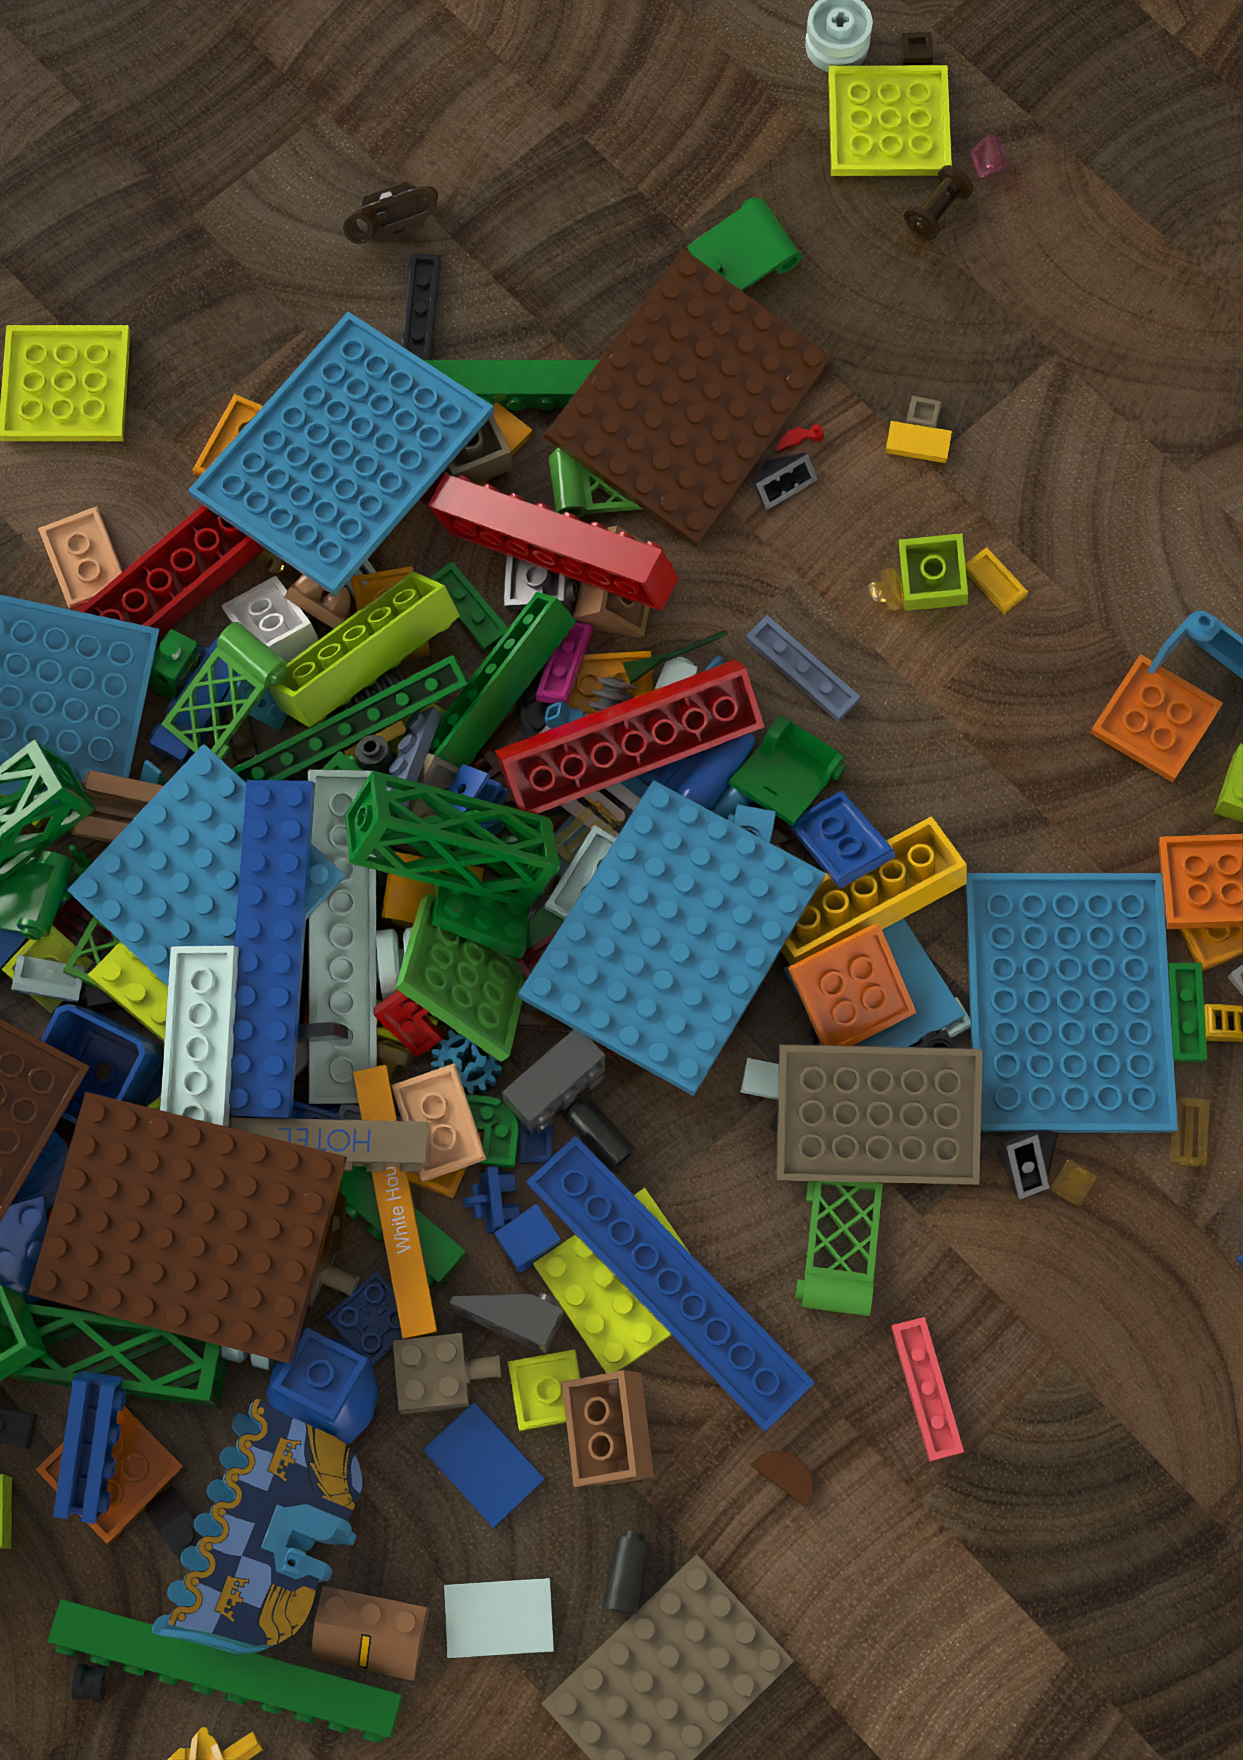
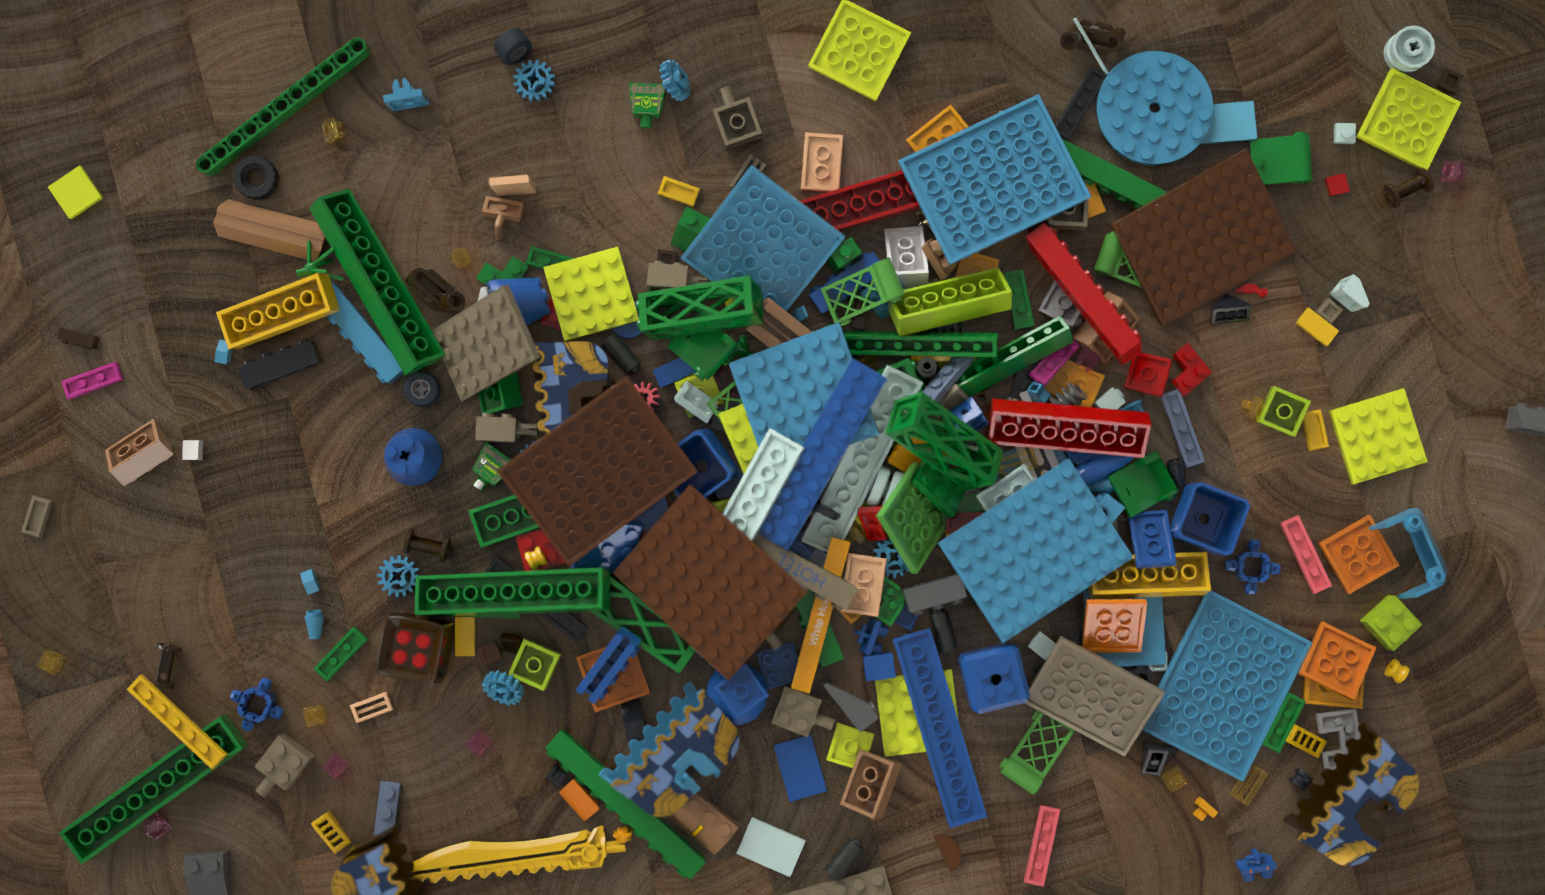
camera: 25 degrees right, 15 degrees up
dark green piece [622,630,728,684] -> none
none -> orange brick [558,776,601,821]
none -> light orange plate [613,827,633,842]
none -> blue plate [957,642,1030,714]
none -> light aqua axle [1073,18,1109,75]
none -> clear pink tile [1076,347,1101,372]
none -> dark azure plate [1096,51,1213,166]
none -> red plate [1124,352,1173,398]
none -> black cone [1166,458,1186,488]
none -> blue plate [1170,482,1250,556]
none -> red plate [1171,343,1212,396]
none -> light orange tile [1193,797,1218,821]
none -> medium azure tile [1199,101,1257,145]
none -> blue piece [1224,539,1281,594]
none -> coral plate [1279,515,1332,594]
none -> red tile [1325,173,1350,197]
none -> neon yellow plate [1329,388,1428,484]
none -> light aqua tile [1330,274,1369,312]
none -> light aqua plate [1334,123,1356,144]

